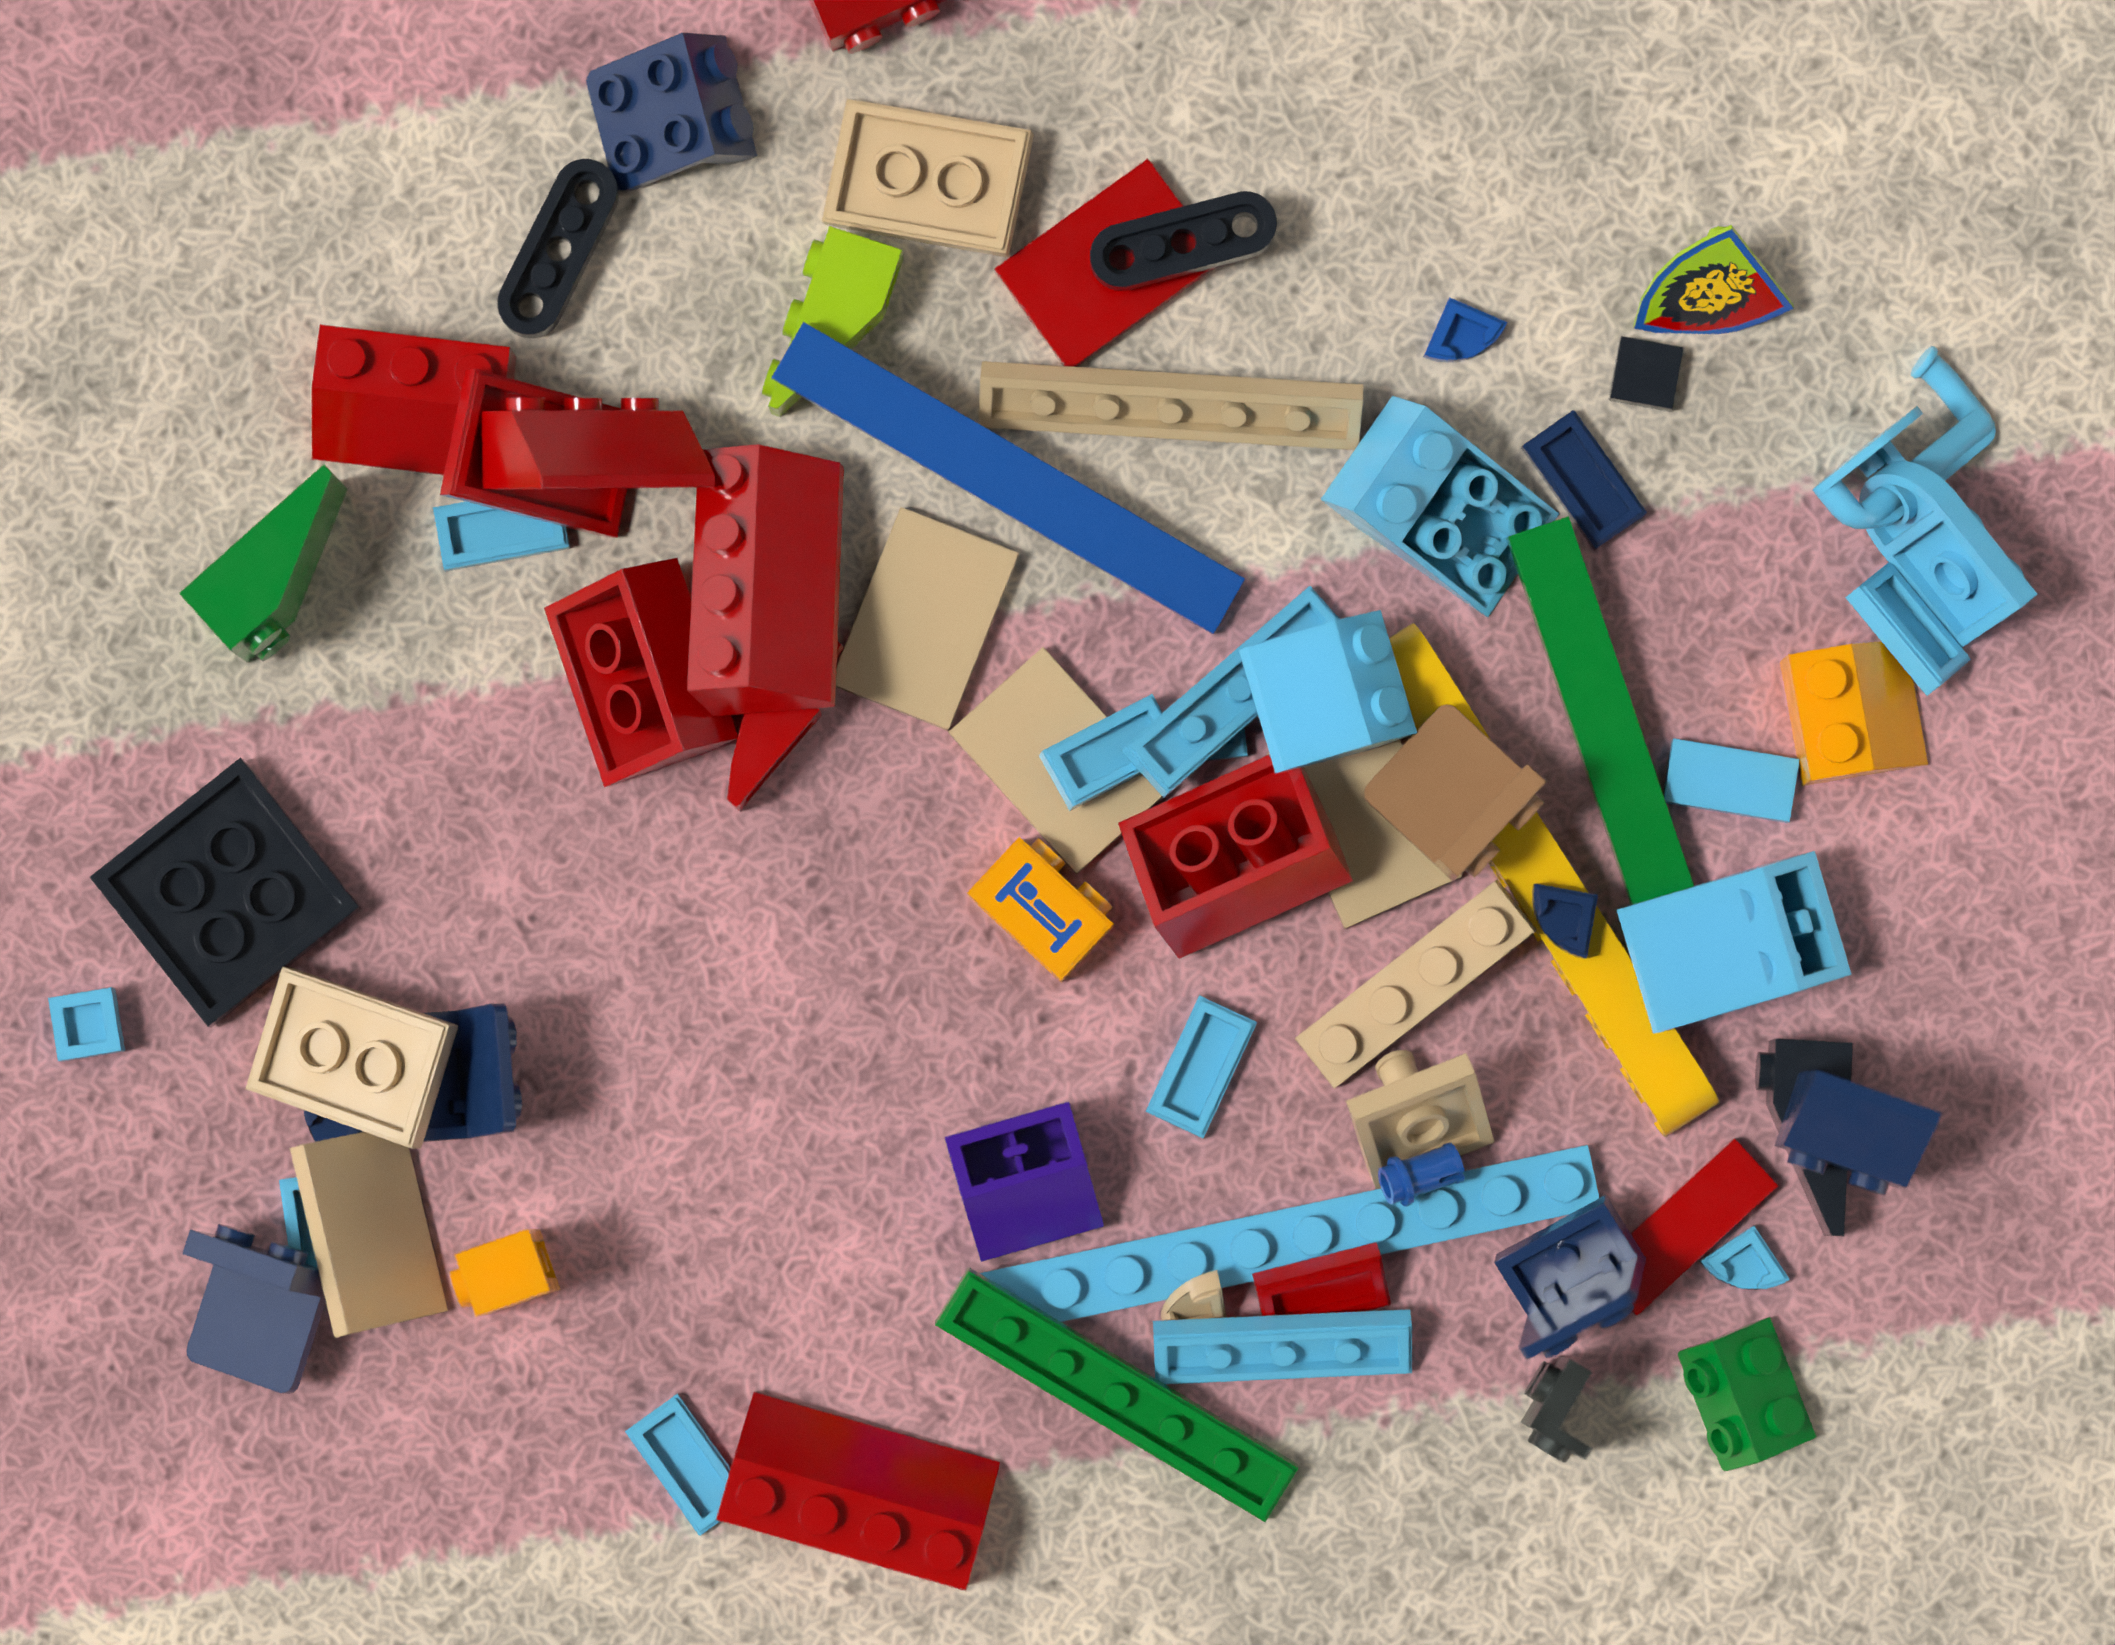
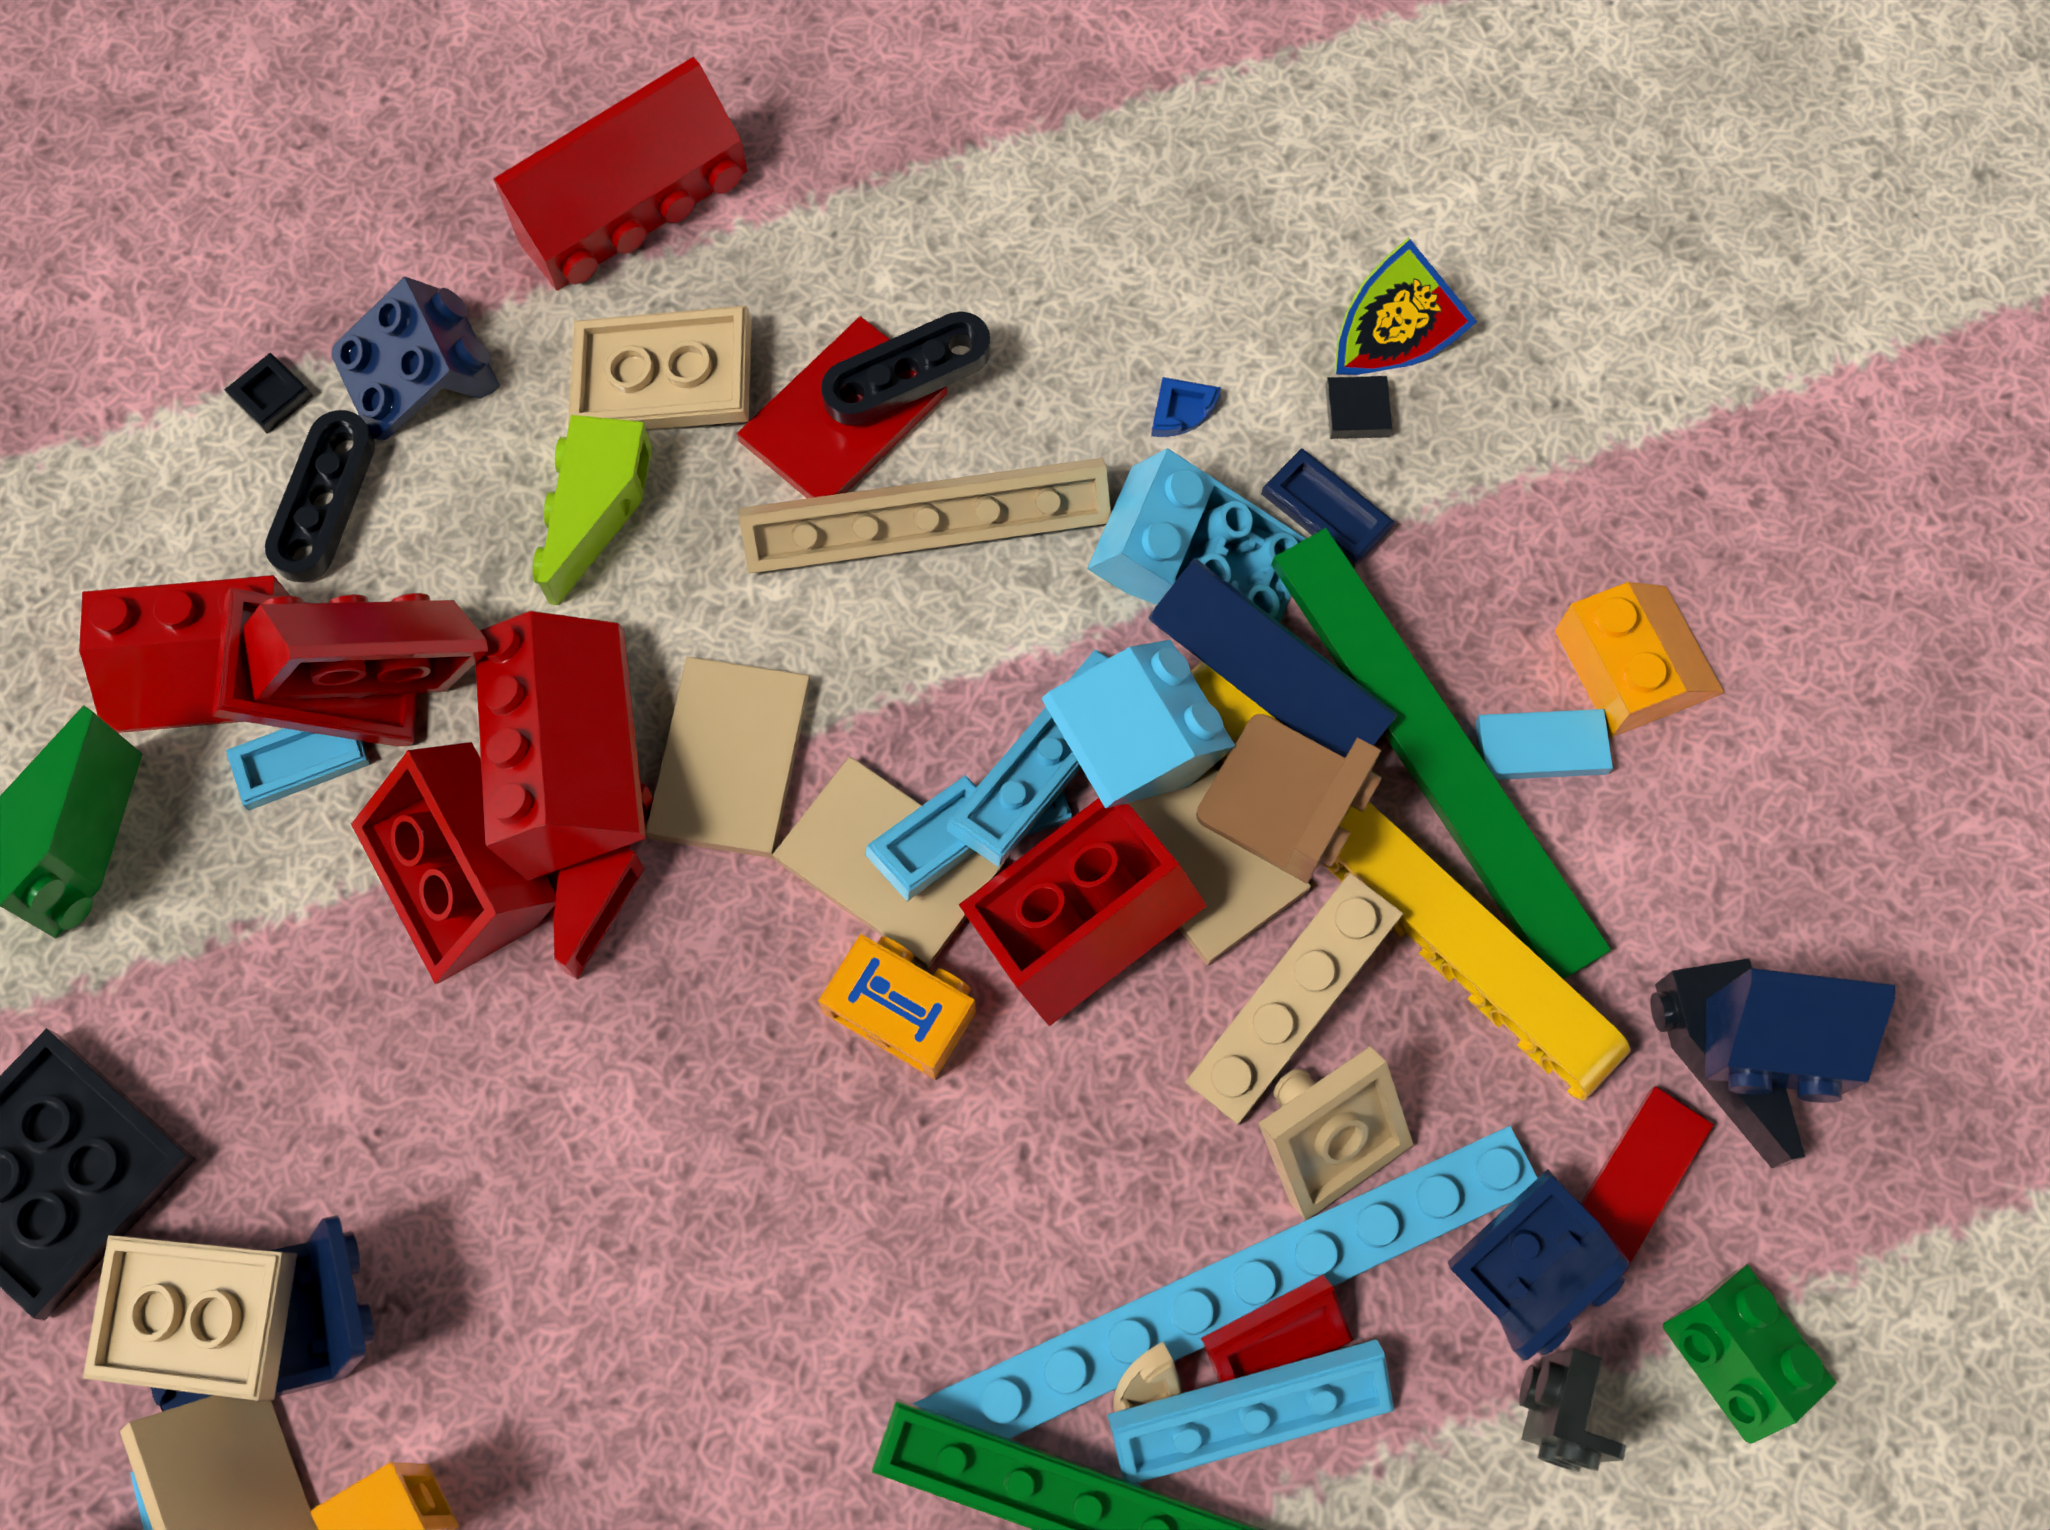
camera: 15 degrees left, 15 degrees down
blue tile [771,322,1245,634] -> none
dark purple slope [944,1101,1104,1262] -> none
medium azure tile [1145,995,1257,1138] -> none
blue pin [1378,1143,1465,1207] -> none
dark blue tile [1532,884,1598,959] -> none
medium azure slope [1617,851,1852,1034] -> none
medium azure tile [1700,1226,1790,1290] -> none
medium azure plate [1812,346,2037,647] -> none
medium azure tile [1845,562,1971,696] -> none
none -> black tile [224,352,313,434]
none -> dark blue slope [1149,558,1398,758]

